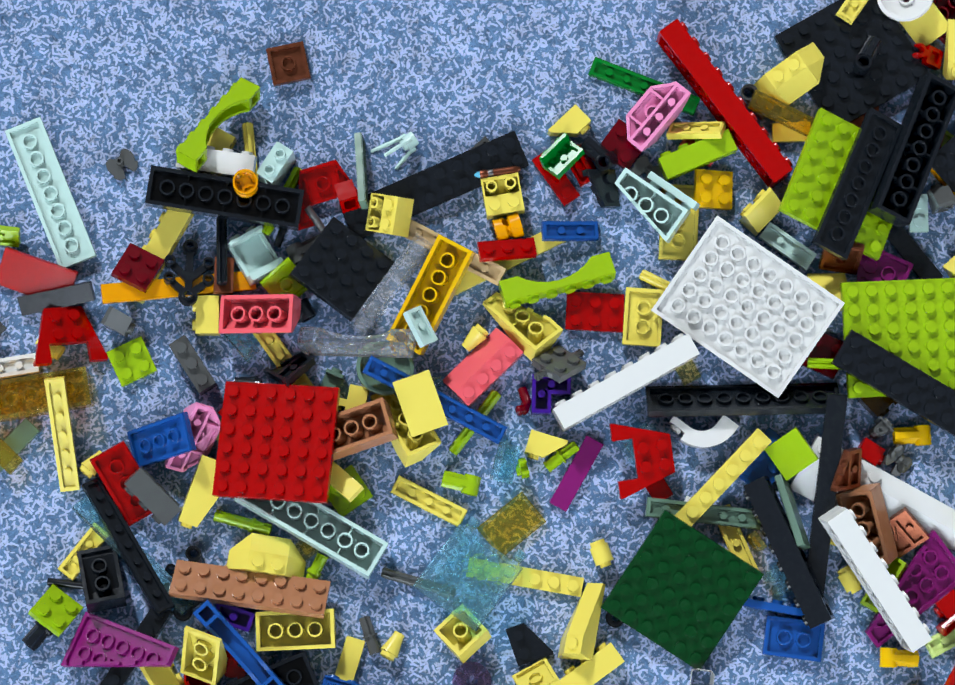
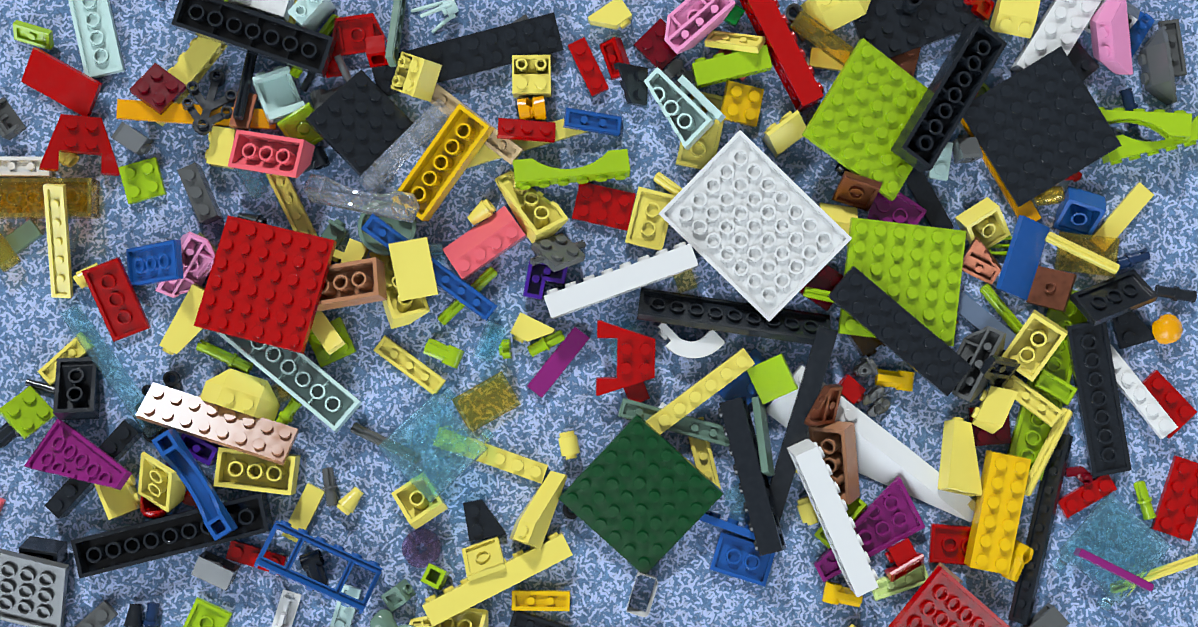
camera: 15 degrees right, 5 degrees up
black tile [17,281,96,316] -> none
black tile [82,477,175,616] -> none
dark grey brick [124,466,182,526] -> none
light orange wheel [233,169,258,198] -> none
black wing [263,352,316,386] -> none
light aqua plate [403,305,438,348] -> none
copper piece [474,166,521,178] -> none
dark red arm [515,387,531,416] -> none
green bracket [539,133,585,179] -> none
black piece [581,136,618,171] -> none
clear yellow tile [745,530,767,552] -> none
light aqua plate [759,222,817,271] -> none
black plate [811,108,903,260] -> none
copper wing [890,507,930,558] -> none

